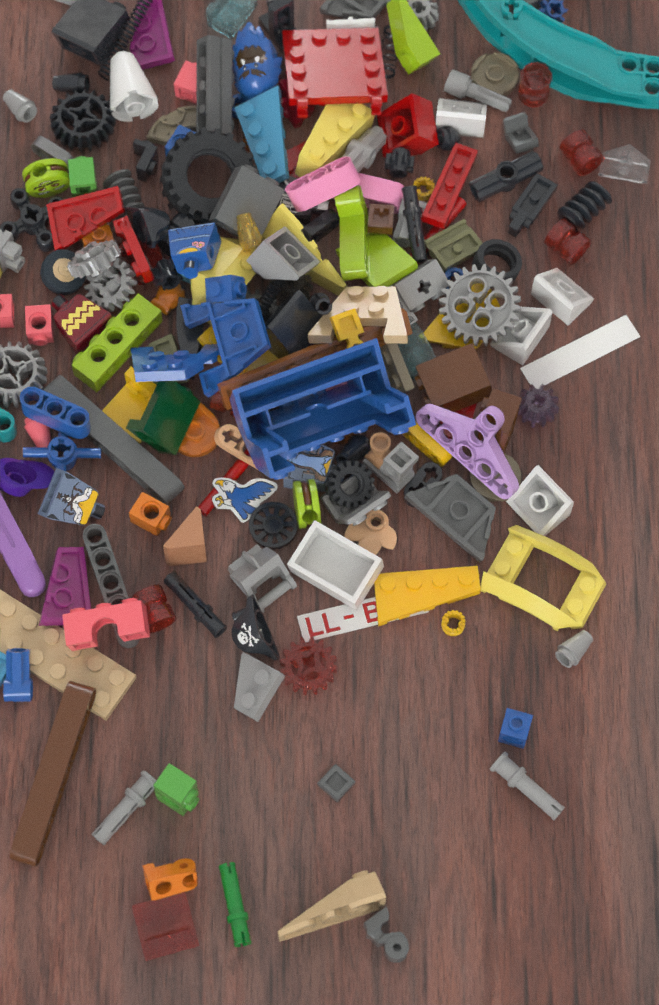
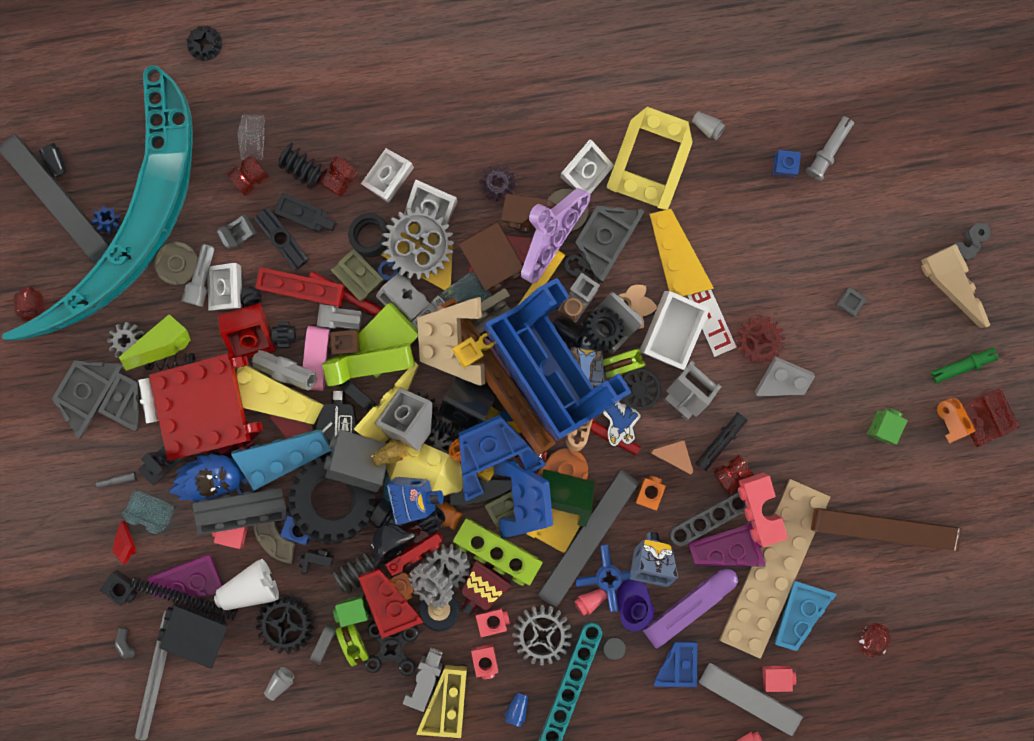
camera: 100 degrees left, 20 degrees up
blue piece [3,648,33,702] -> none
blue beam [20,387,91,439] -> none
black cone [52,72,90,94] -> none
light grey pin [91,770,157,846] -> none
blue bracket [205,275,247,303] -> none
black hat [231,594,280,661] -> none
bright pink beam [285,156,361,212] -> none
black pin [310,292,332,315] -> none
black pin [401,186,428,263] -> none
yellow bush [413,176,435,202] -> none
yellow bush [441,610,466,636] -> none
clear red wheel [518,62,552,107] -> none
white sticker [520,315,640,391] -> none

